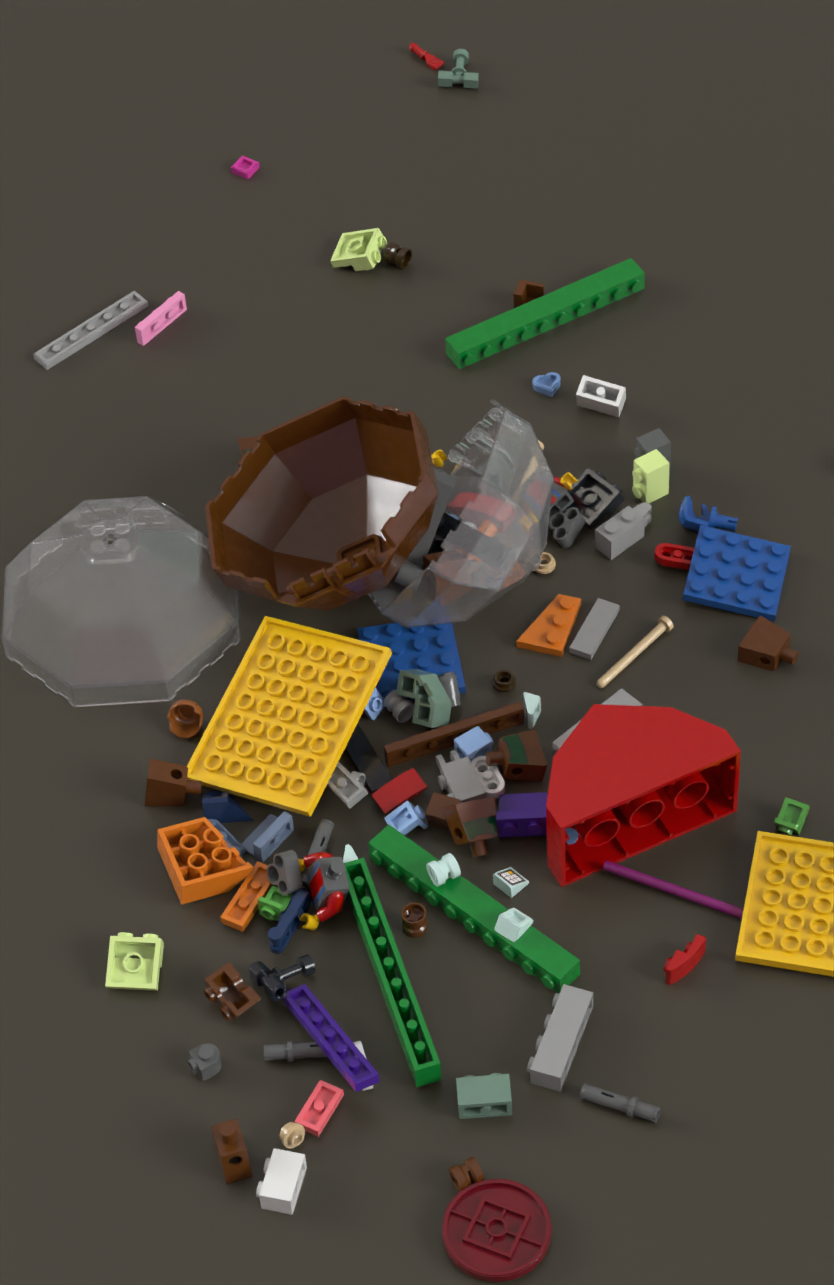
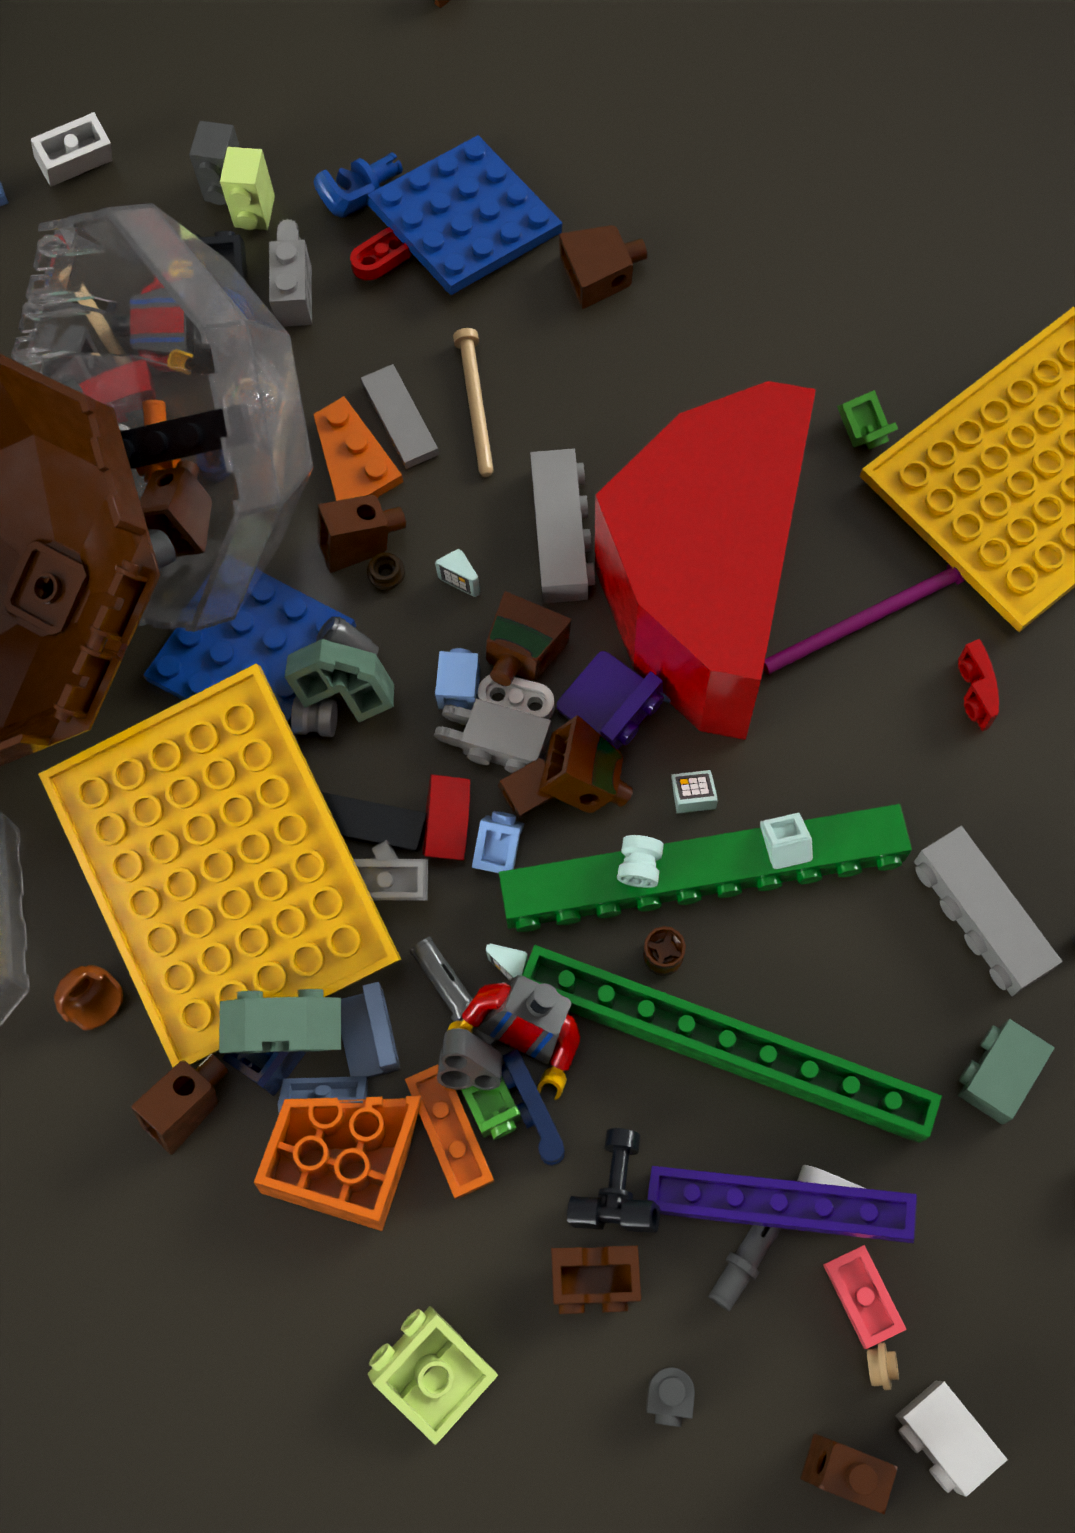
camera: 50 degrees left, 20 degrees up
reddish brown plate [384,702,524,768] -> none
none -> sand green brick [219,989,341,1053]
none -> reddish brown torso [317,494,406,573]

